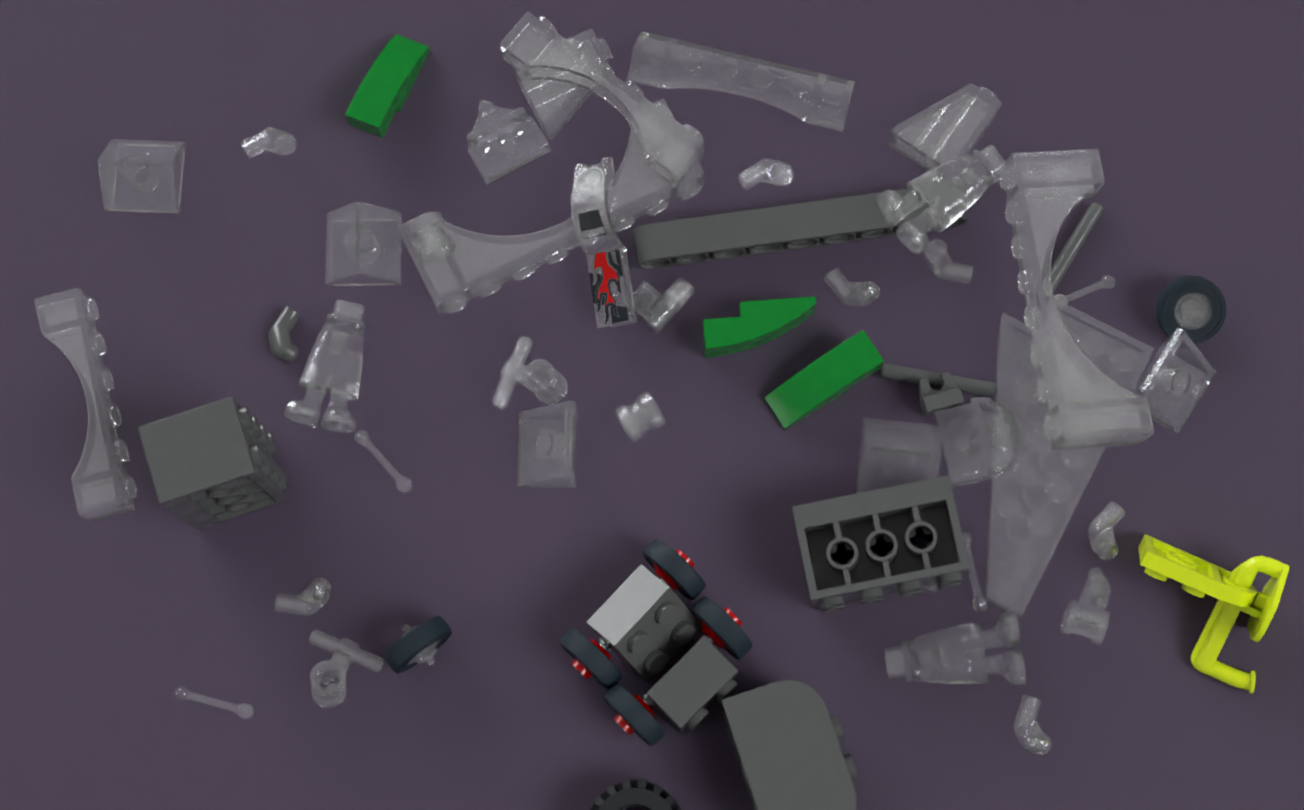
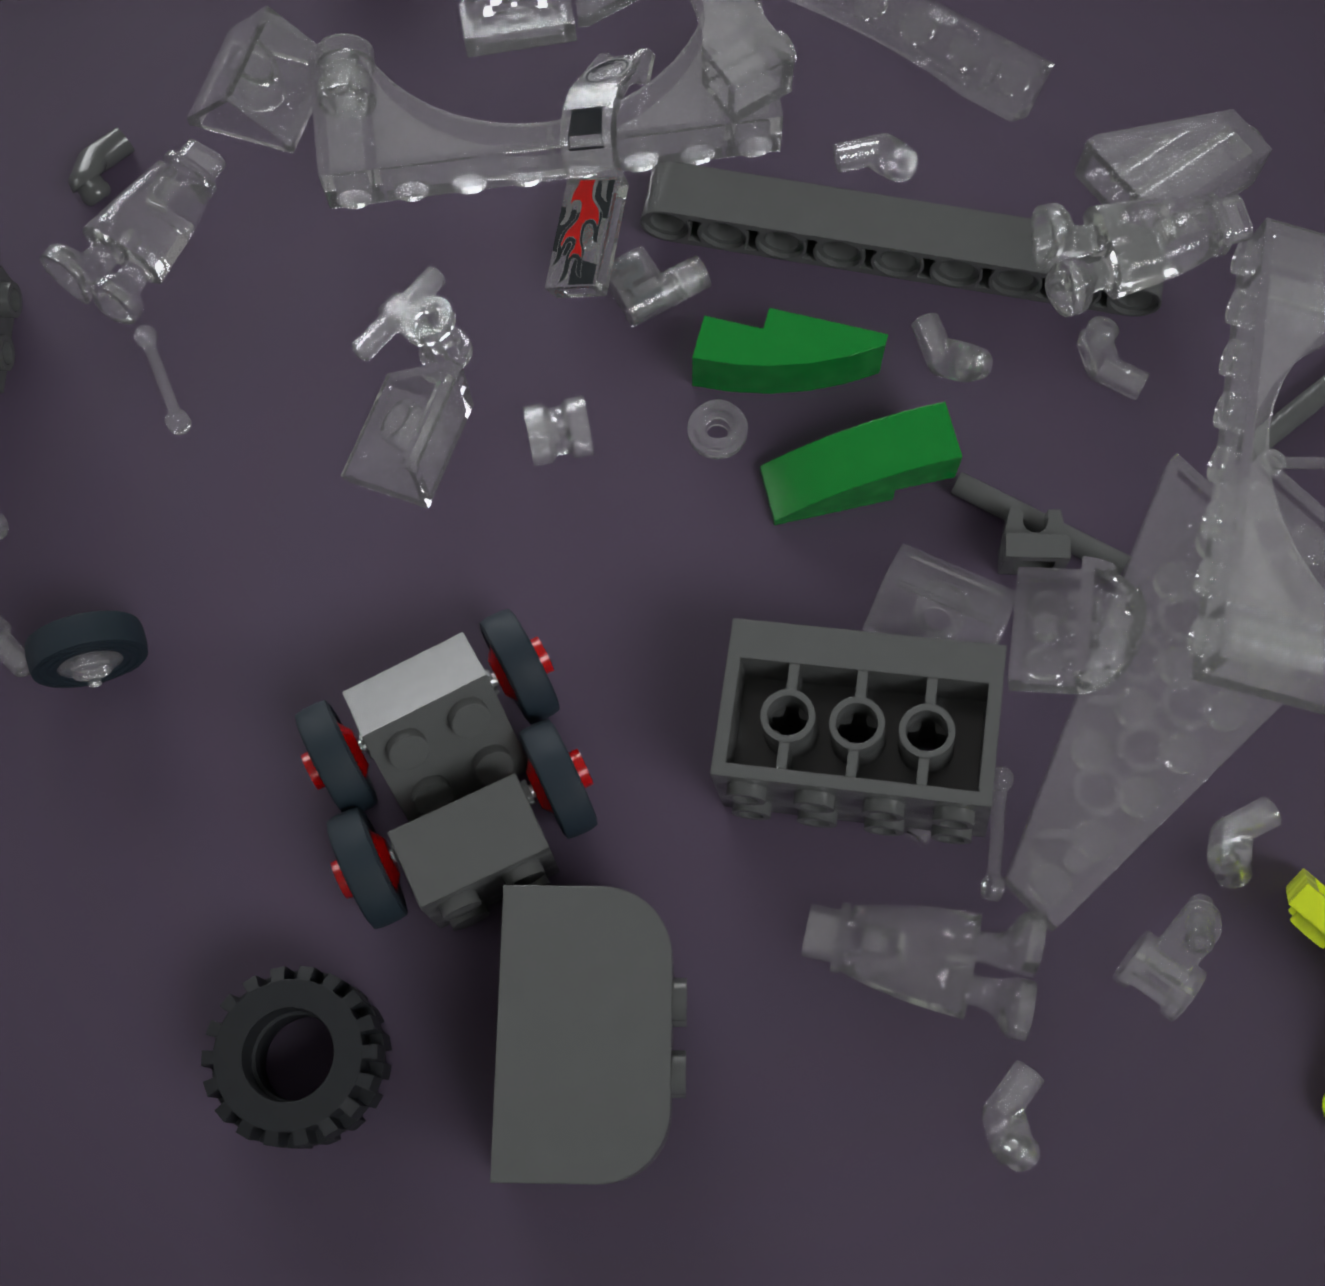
camera: 20 degrees right, 5 degrees down
none -> clear plate [687,399,748,459]

